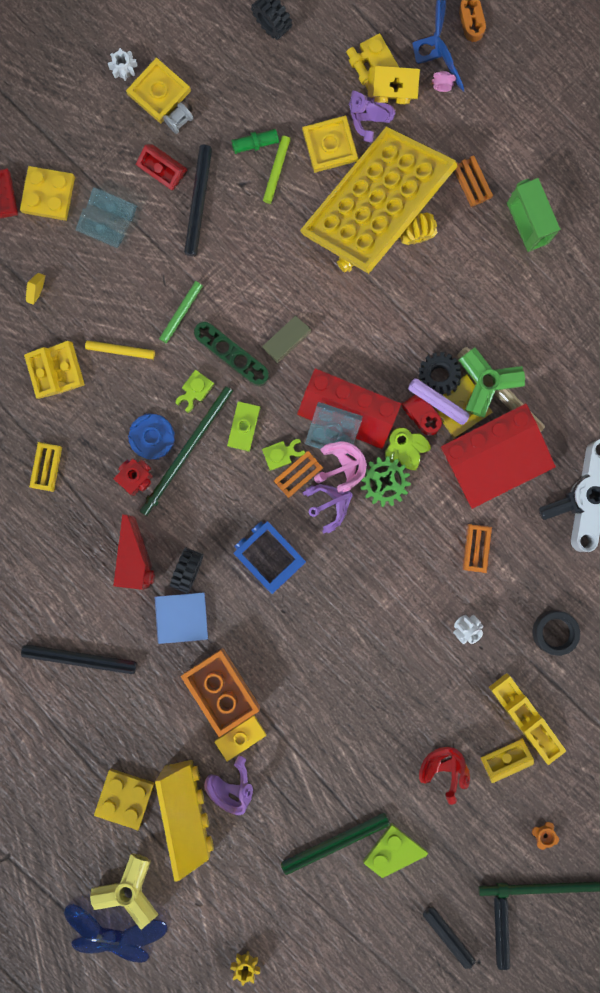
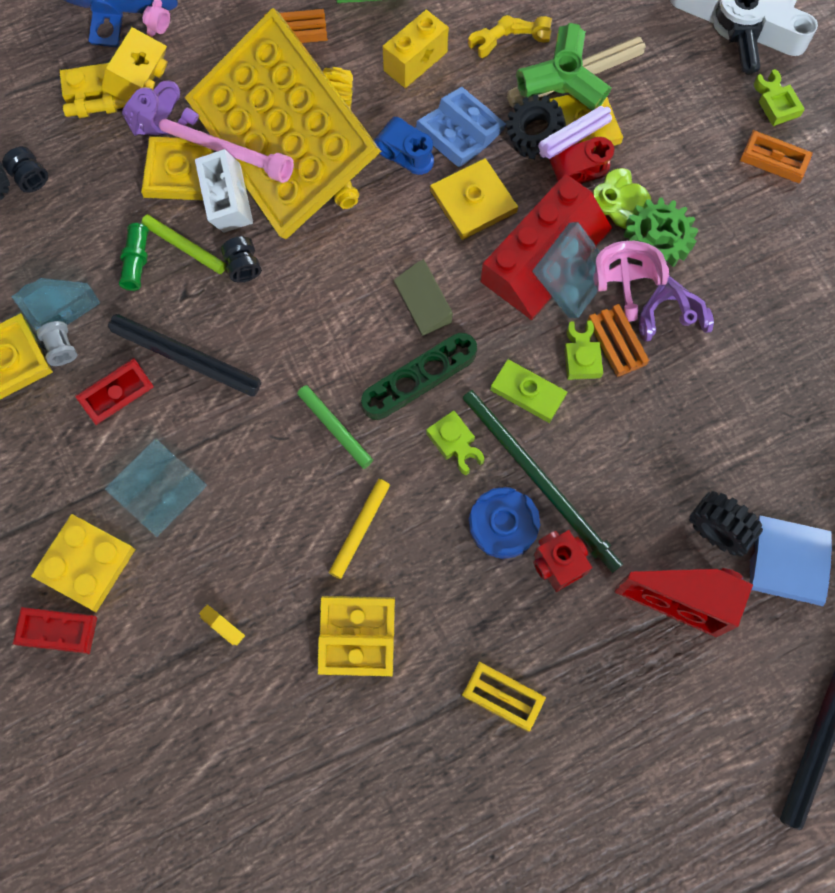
camera: 70 degrees left, 15 degrees down
blue window [233,521,306,594] -> none
red slope [440,404,556,509] -> none
none -> black wheel [2,146,49,193]
none -> clear light blue slope [11,278,100,331]
none -> bright pink piece [159,119,294,183]
none -> white brick [195,149,253,233]
none -> black wheel [221,236,262,283]
none -> blue piece [374,117,434,175]
none -> yellow brick [383,9,449,88]
none -> medium blue slope [415,87,506,168]
none -> yellow plate [430,158,518,240]
none -> yellow piece [468,15,552,58]
none -> lime plate [754,69,805,126]

